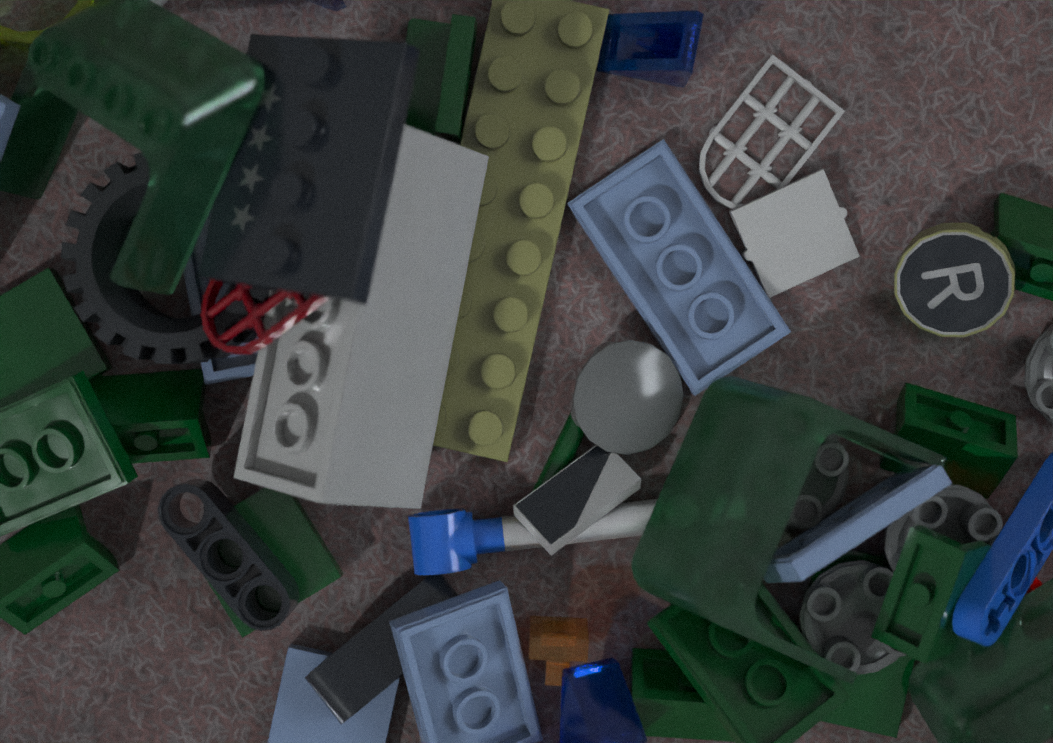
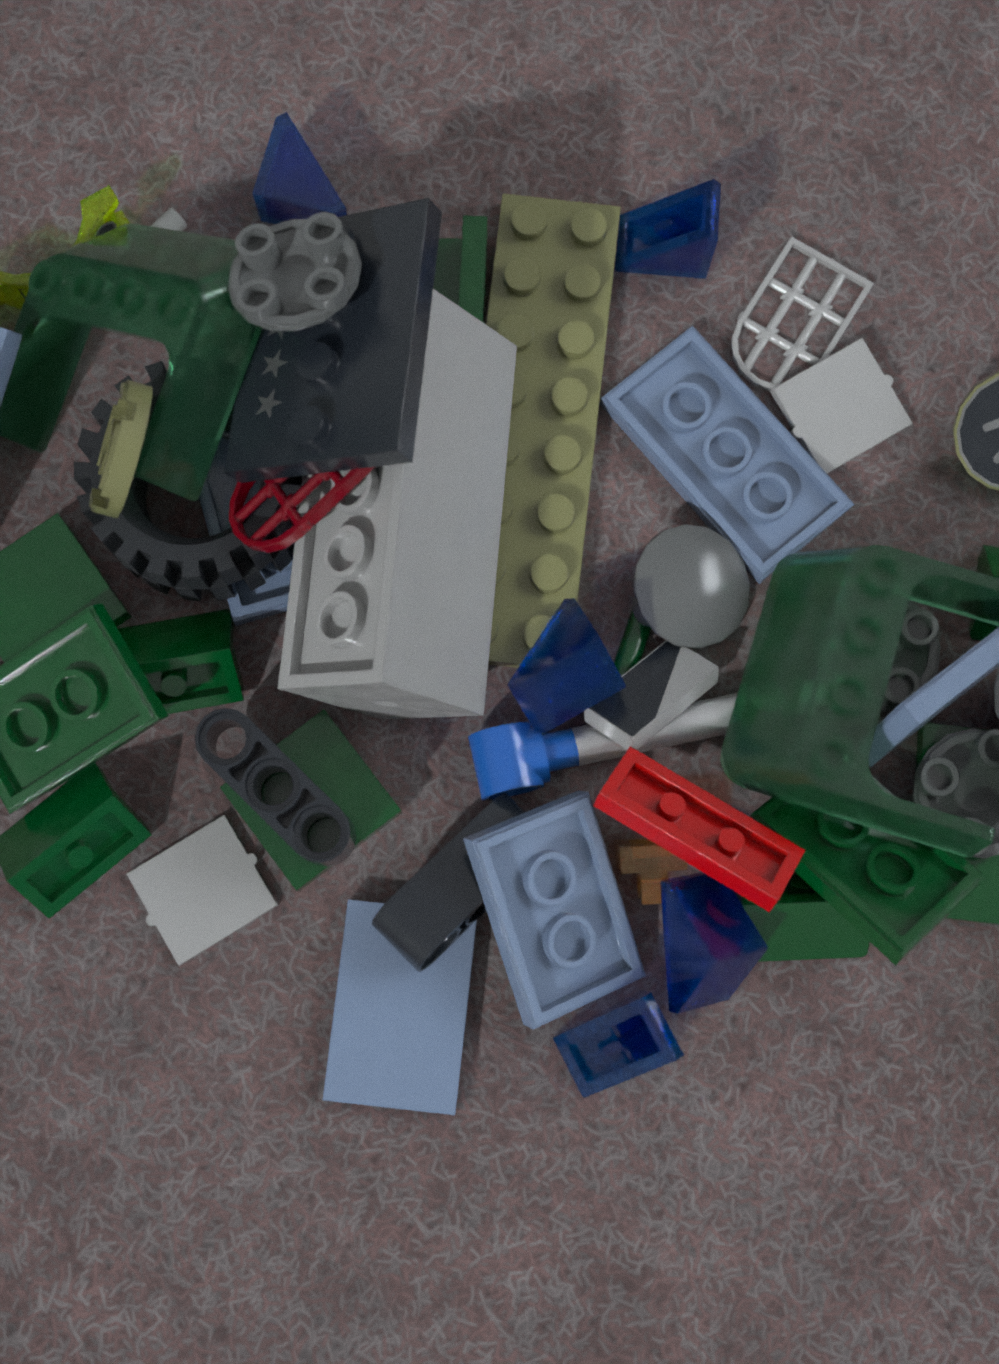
camera: 10 degrees left, 10 degrees down
none -> olive tile [89,380,152,519]
none -> light grey piece [126,815,278,966]
none -> dark grey dish [227,212,362,331]
none -> clear blue slope [507,598,627,733]
none -> red plate [593,746,805,913]

